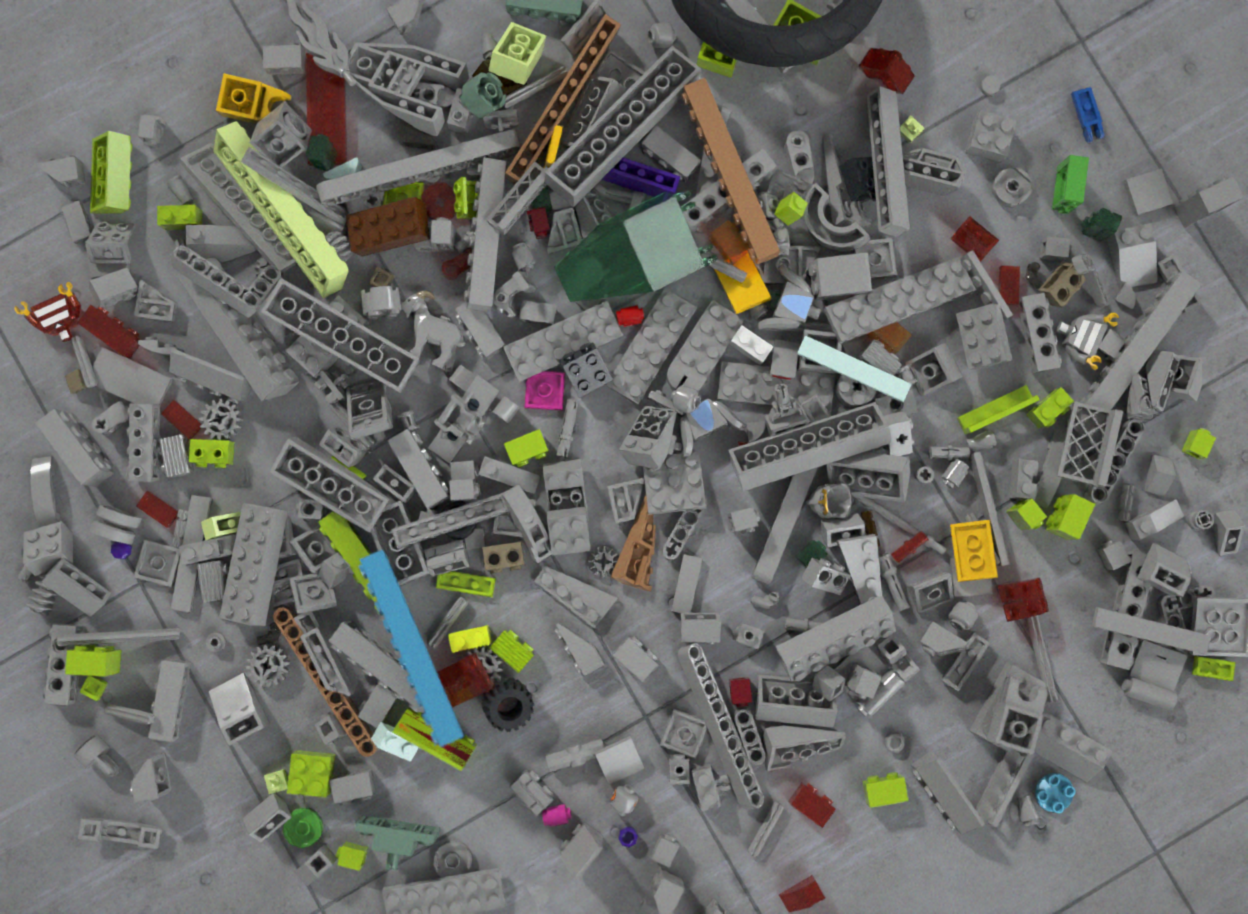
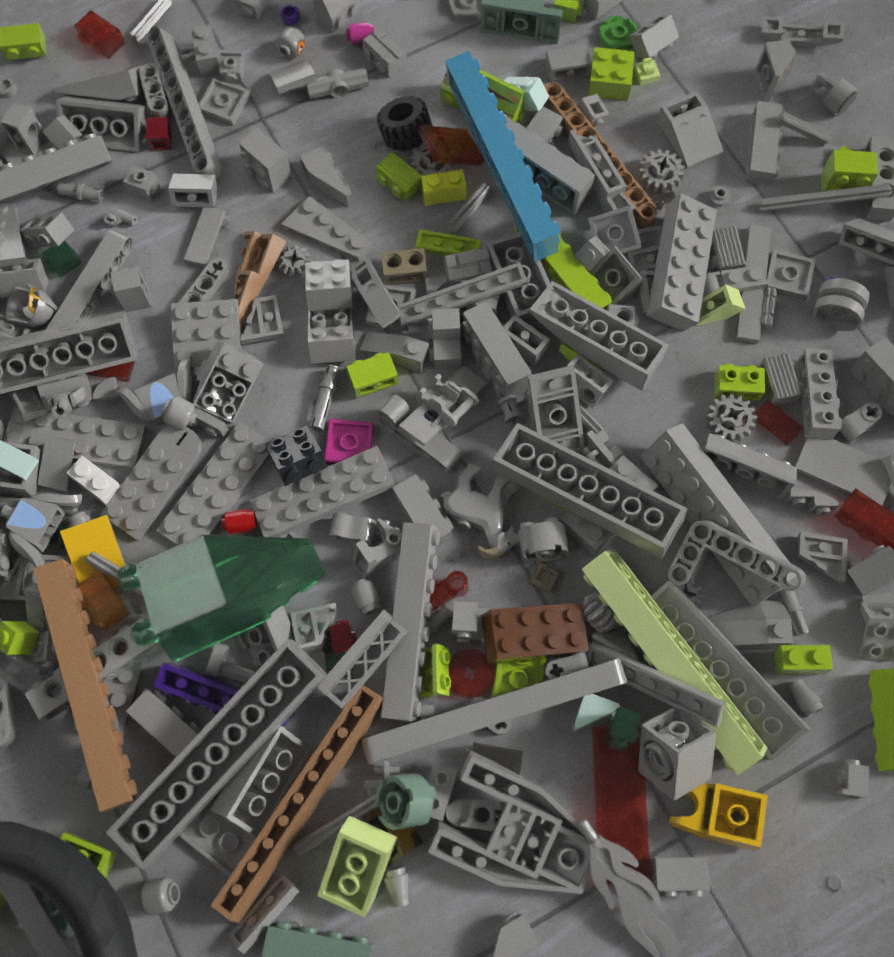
camera: 175 degrees left, 15 degrees down
clear red tile [136,491,178,528] -> none
yellow tile [544,125,563,168] -> none

